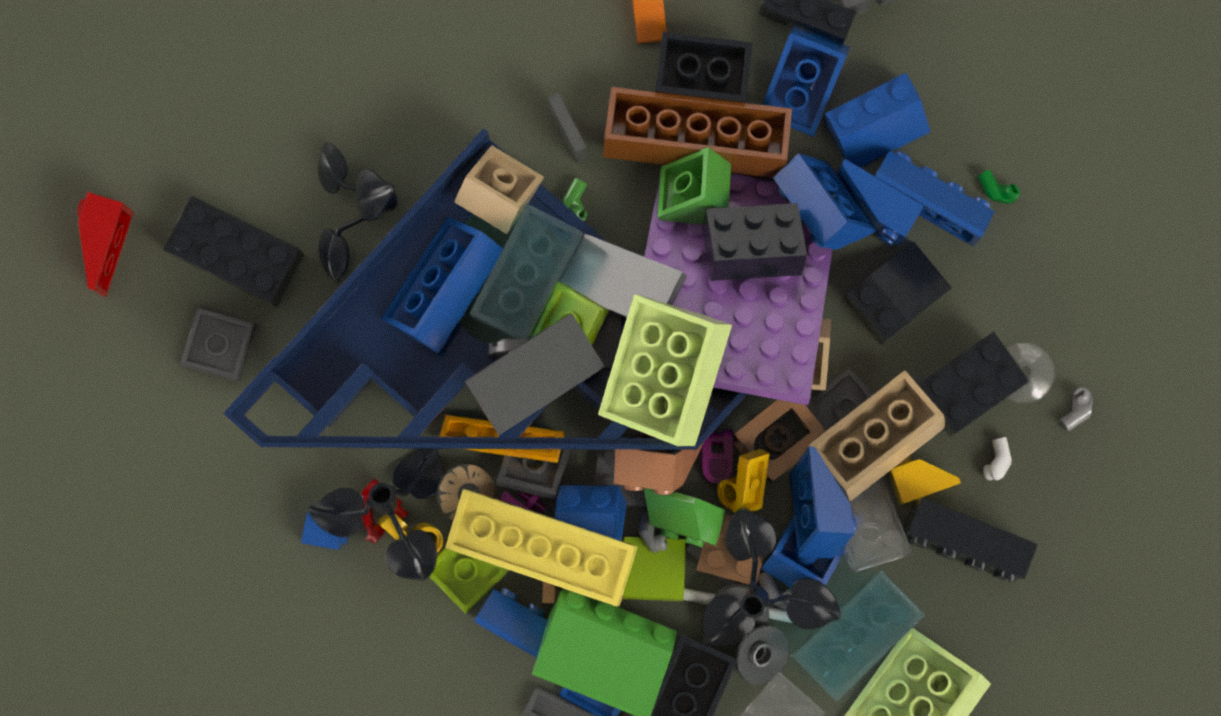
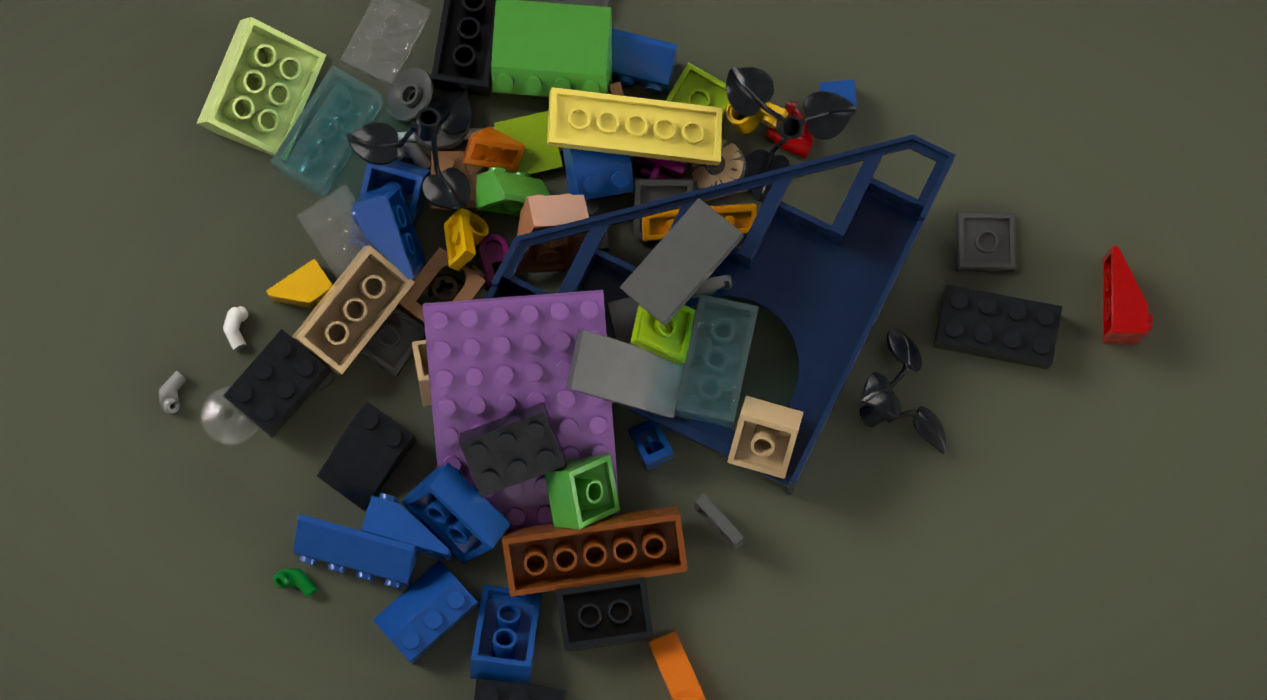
camera: 165 degrees right, 5 degrees down
blue slope [381,216,505,354] -> none
bright green arm [562,178,587,222] -> none
yellowish green slope [598,294,732,446] -> none
light grey arm [639,512,668,553] -> none
black brick [902,498,1038,583] -> none
none -> orange slope [462,126,525,172]
none -> blue slope [628,420,674,471]

